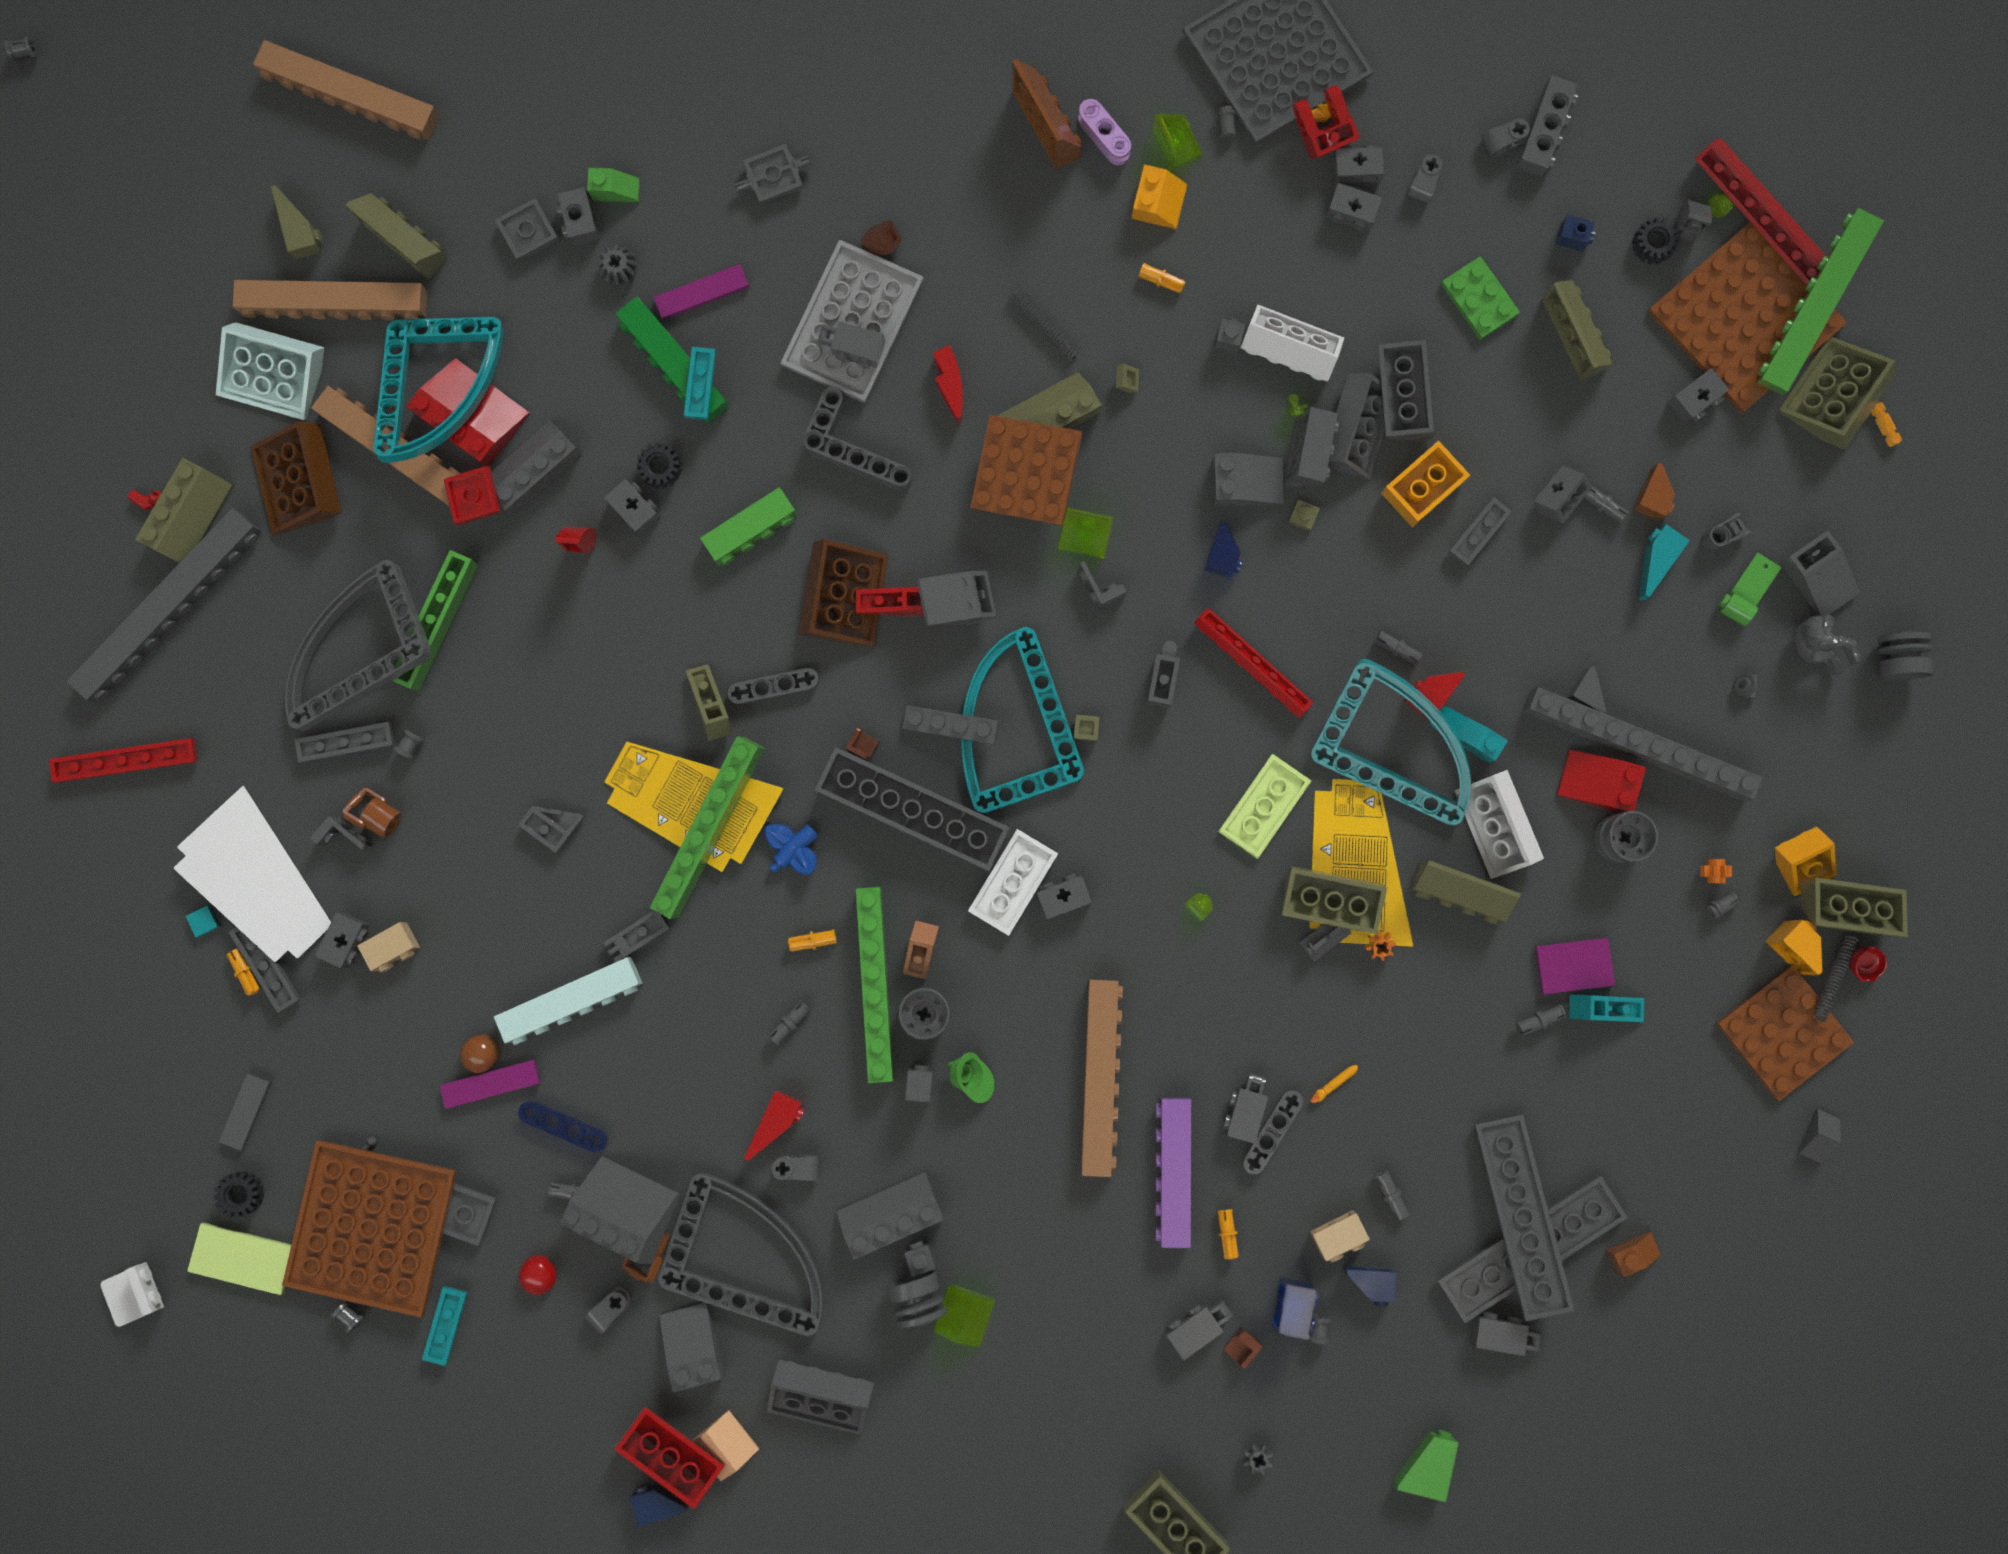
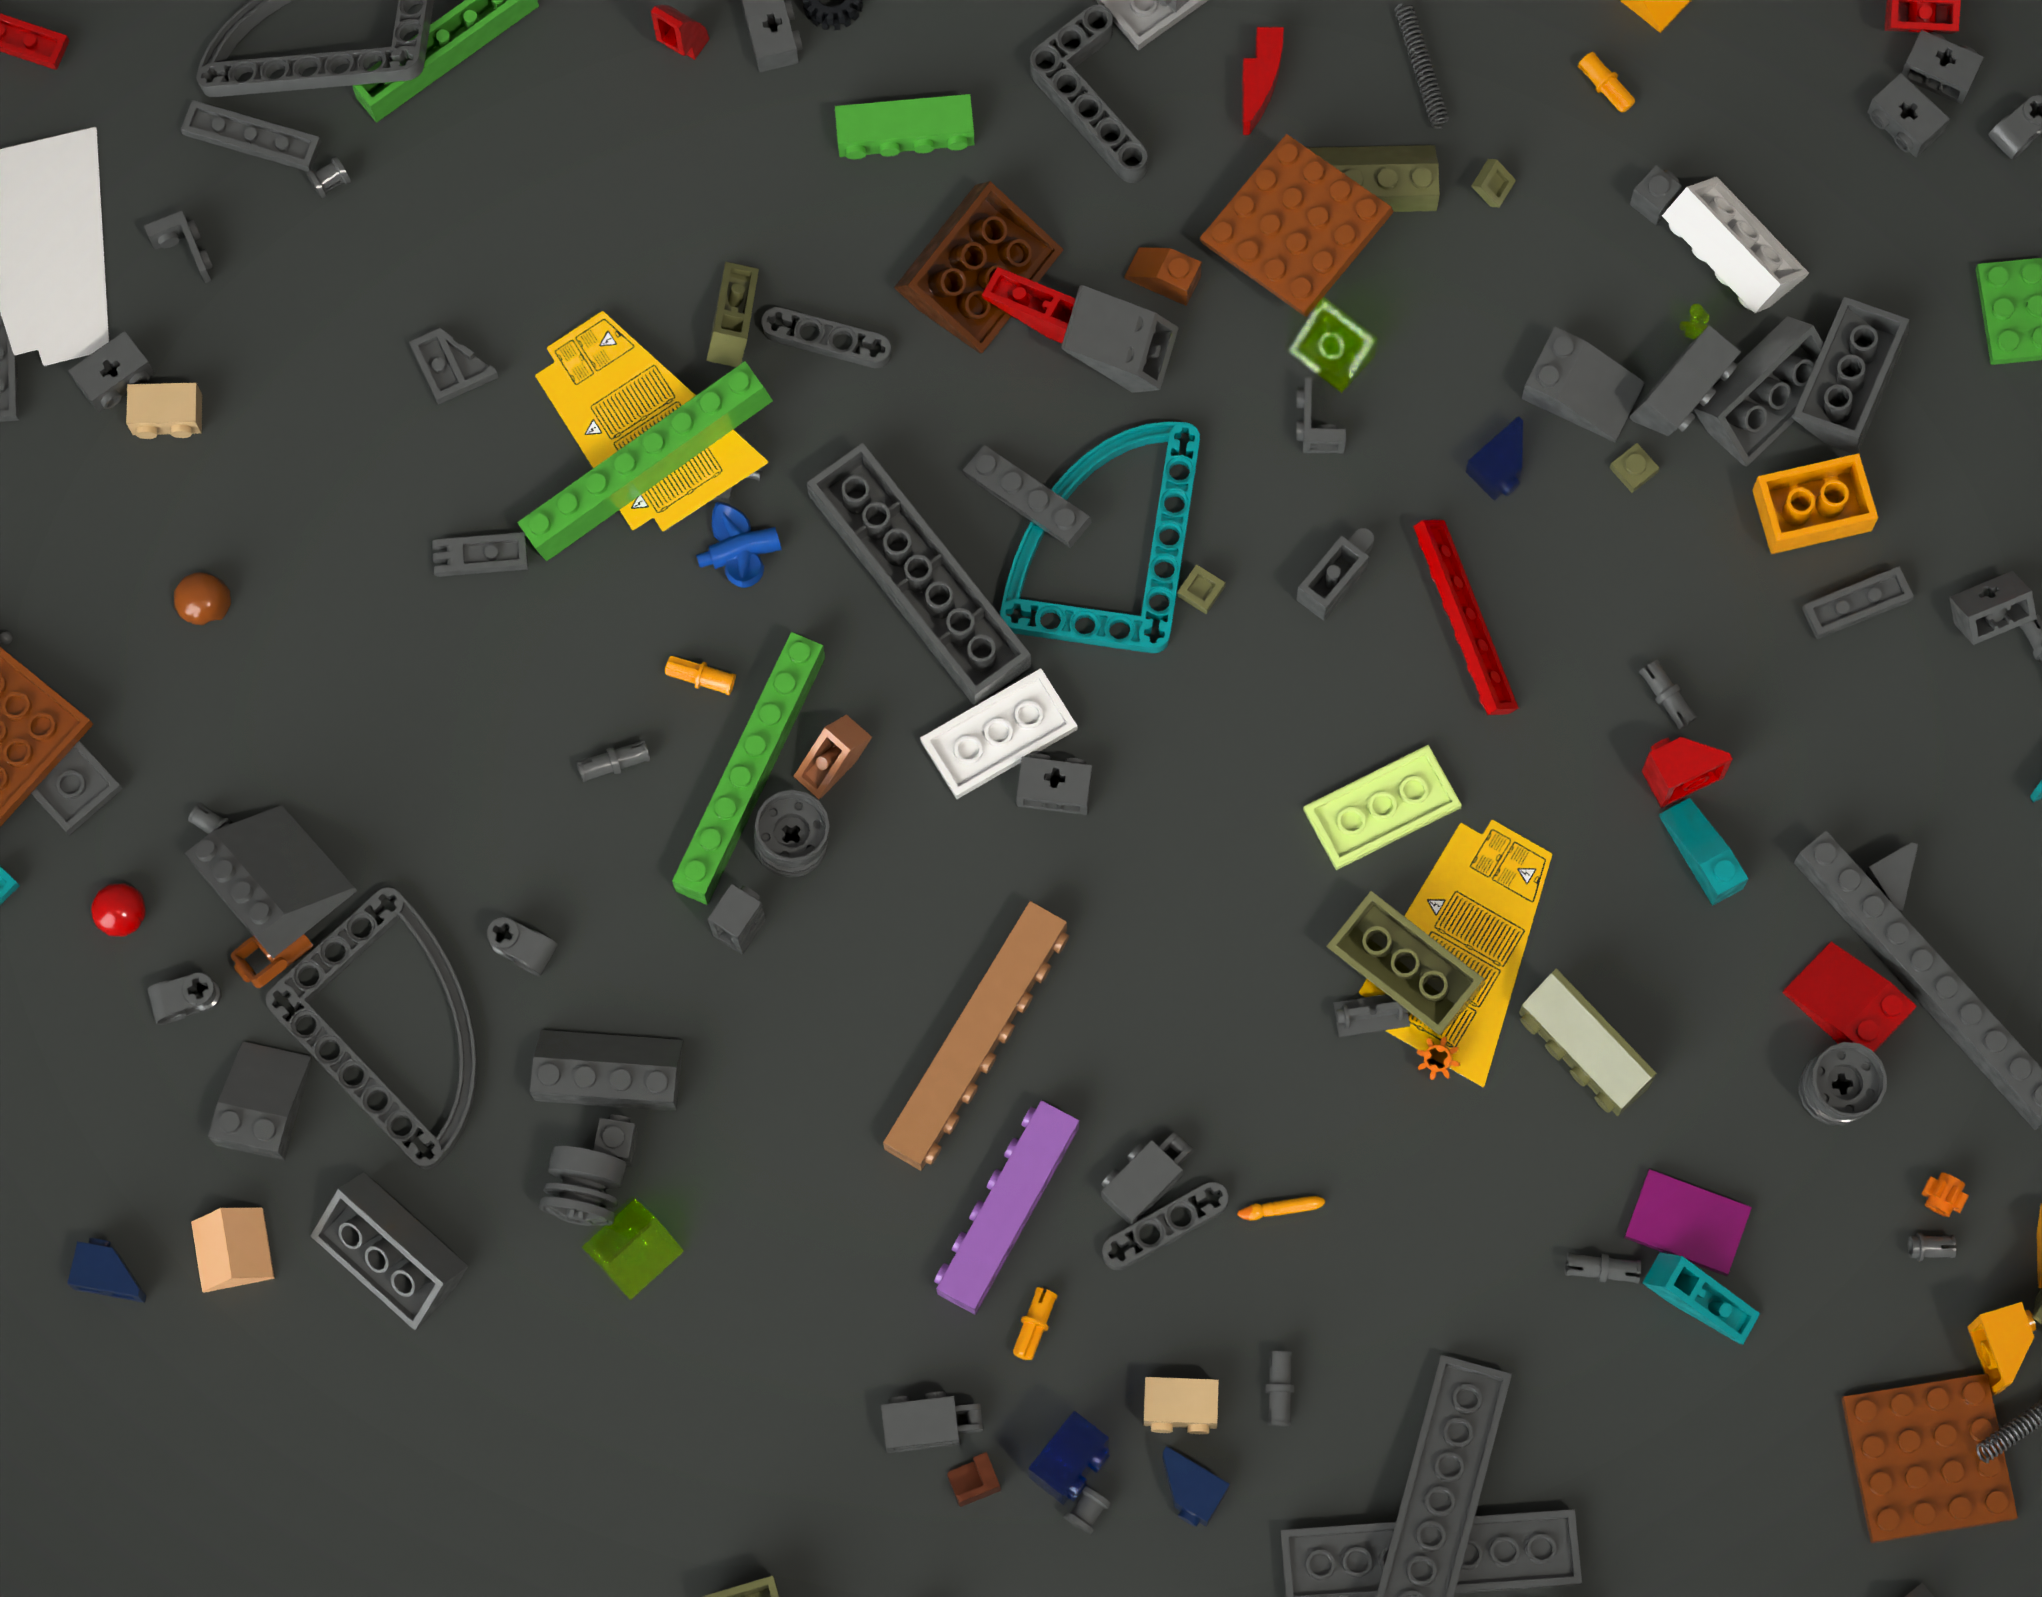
camera: 30 degrees right, 10 degrees down
dark orange piece [343,788,402,839] -> none
magenta tile [439,1060,541,1109] -> none
light aqua brick [494,957,643,1045] -> none
clear blue beam [518,1101,609,1152] -> none
red slope [614,1407,724,1509] -> none
red slope [744,1090,805,1161] -> none
copper panel [845,728,880,762] -> none
bright green piece [947,1052,994,1103] -> none
clear neon green plate [1184,893,1213,921] -> none
teal beam [1311,659,1471,825] -> none
white slope [1454,770,1544,879] -> none
none -> dark orange slope [1124,247,1202,306]

